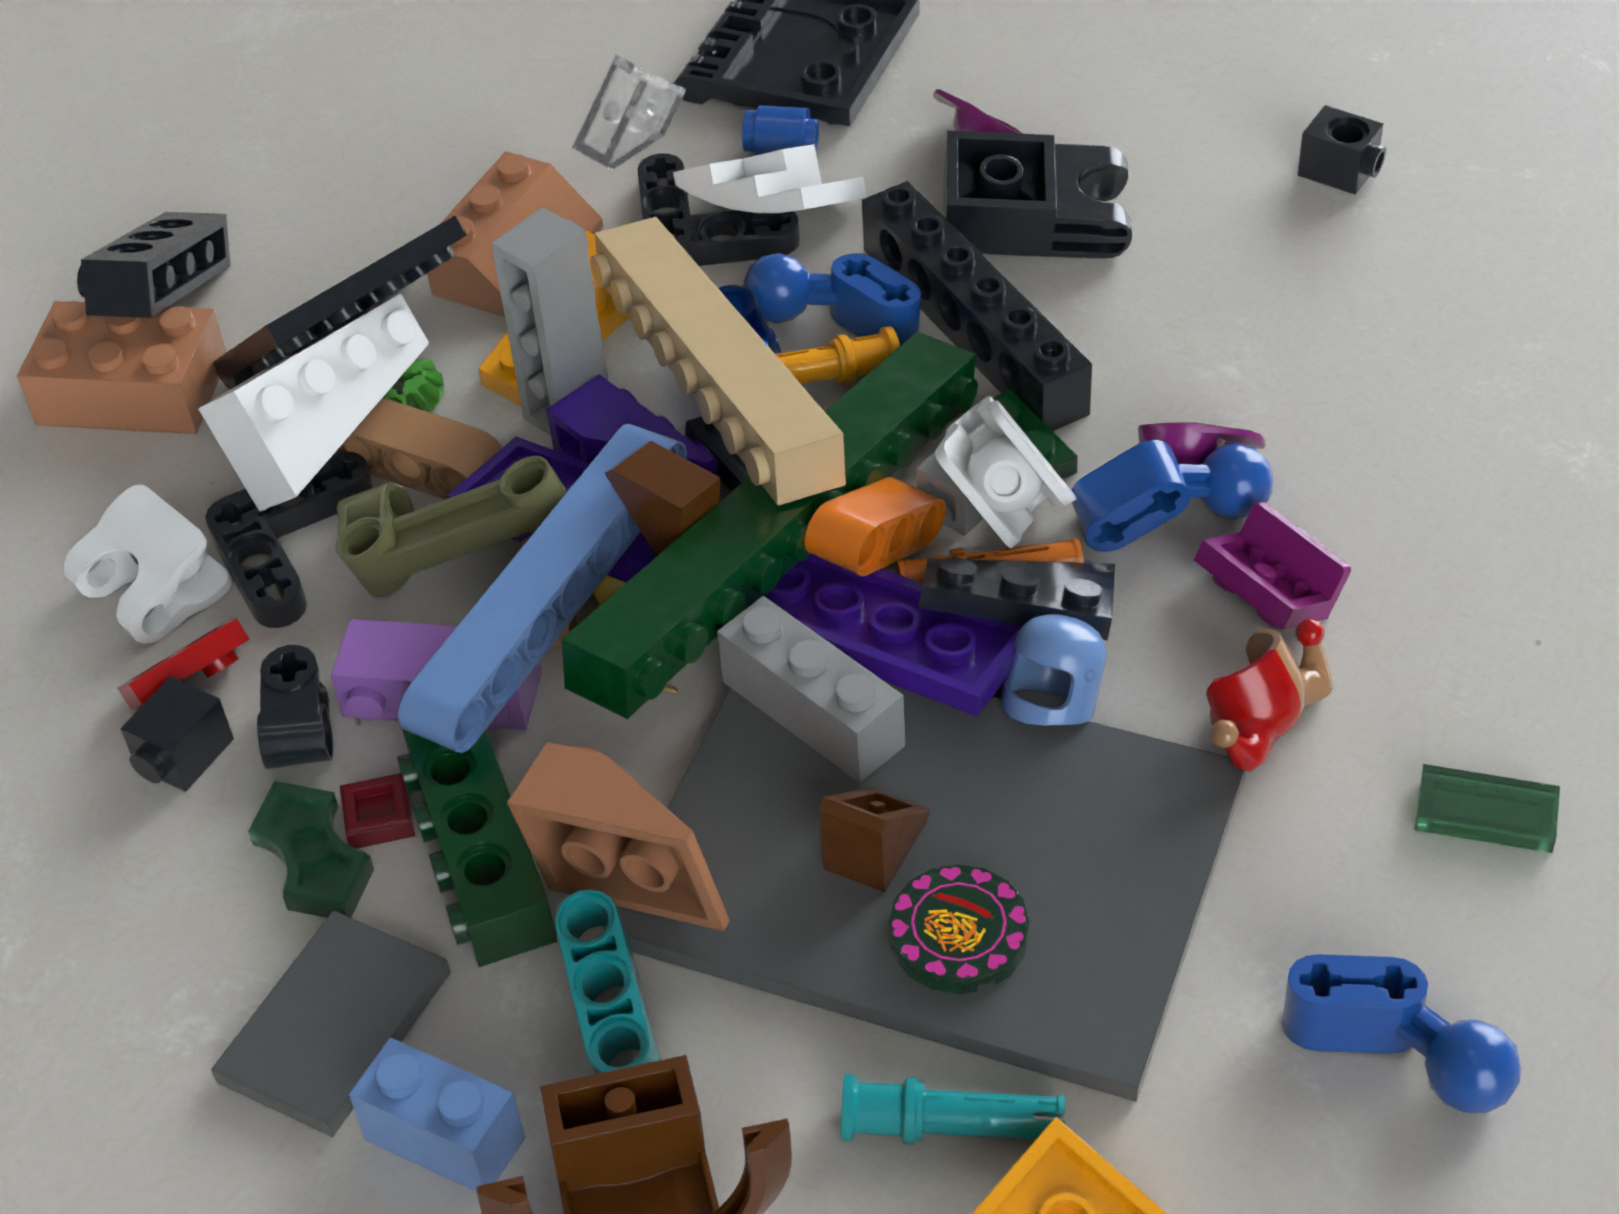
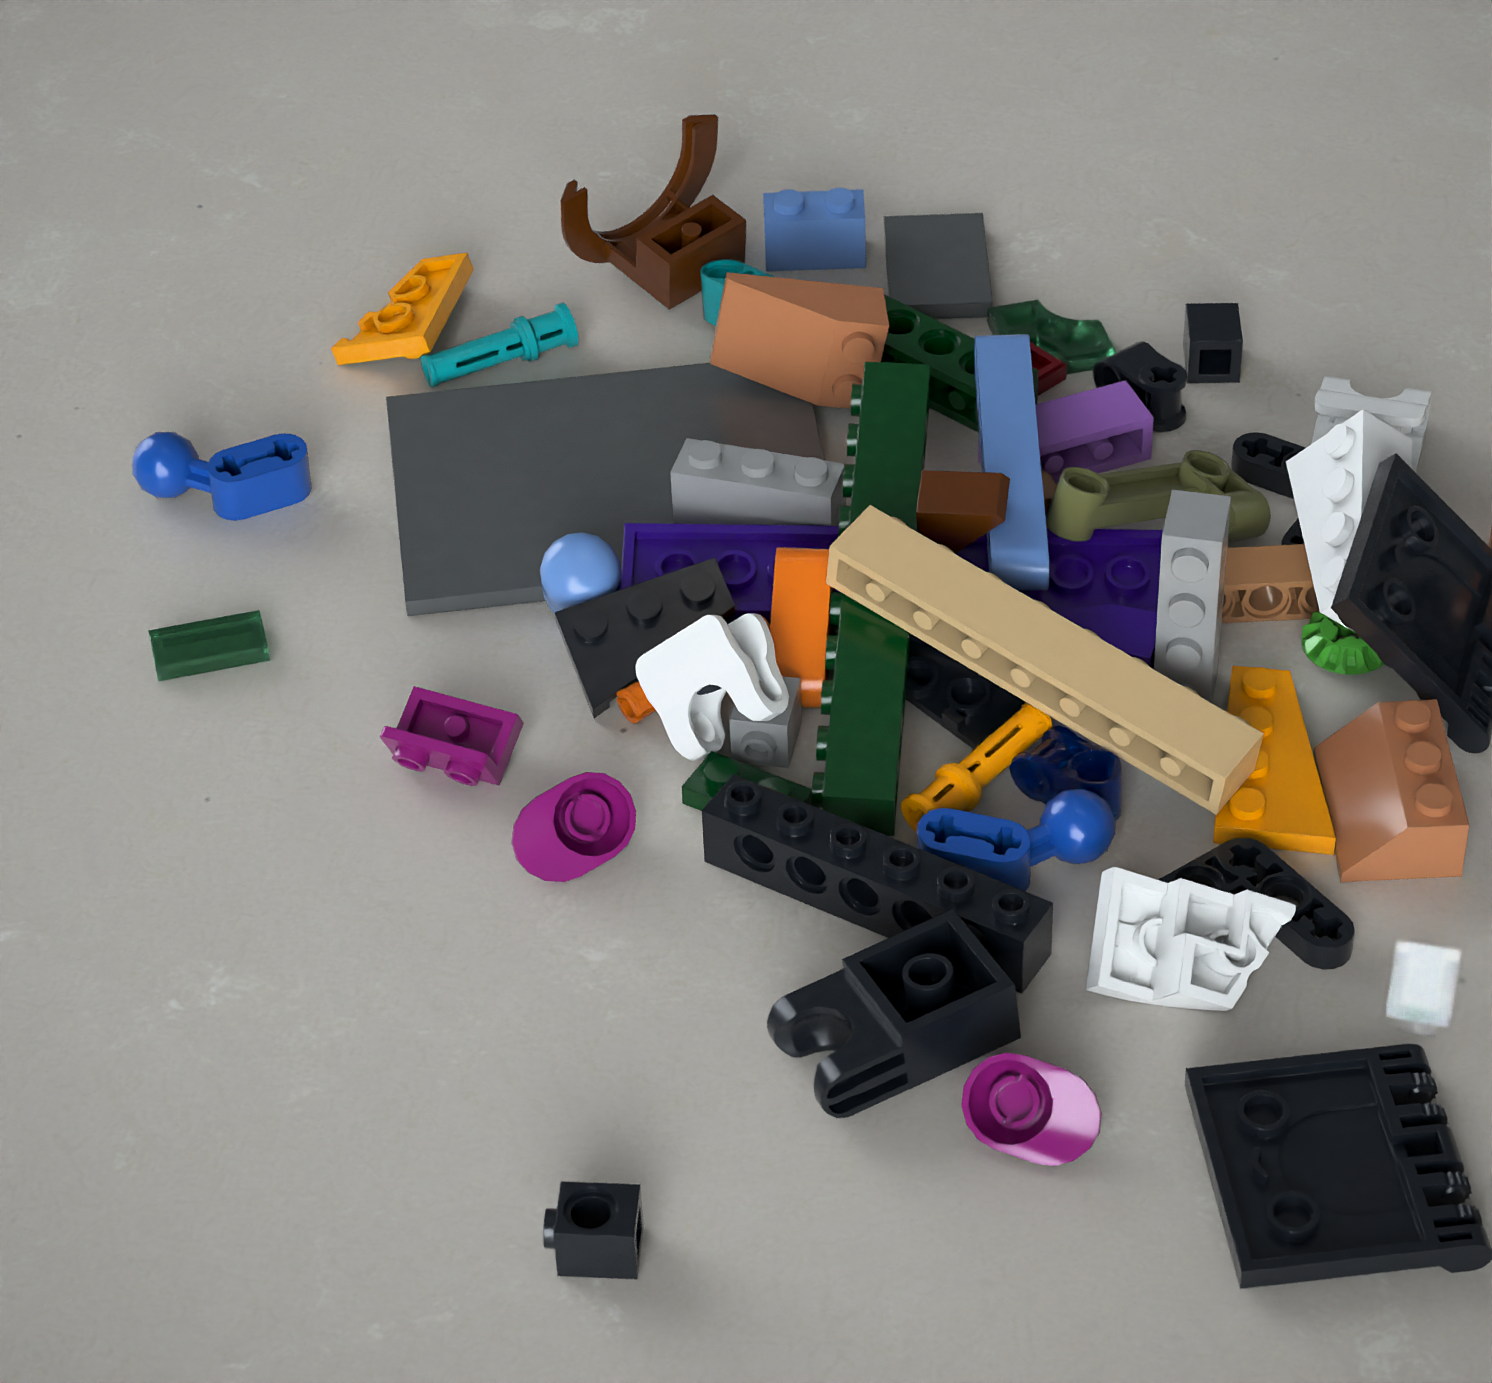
camera: 150 degrees right, 5 degrees down
red plate [117,618,249,709] -> none
blue brick [742,105,819,155] -> none
reddish brown slope [819,787,930,892] -> none
clear green tile [889,864,1029,994] -> none
blue beam [1071,440,1273,552] -> none
red piece [1206,619,1333,772] -> none

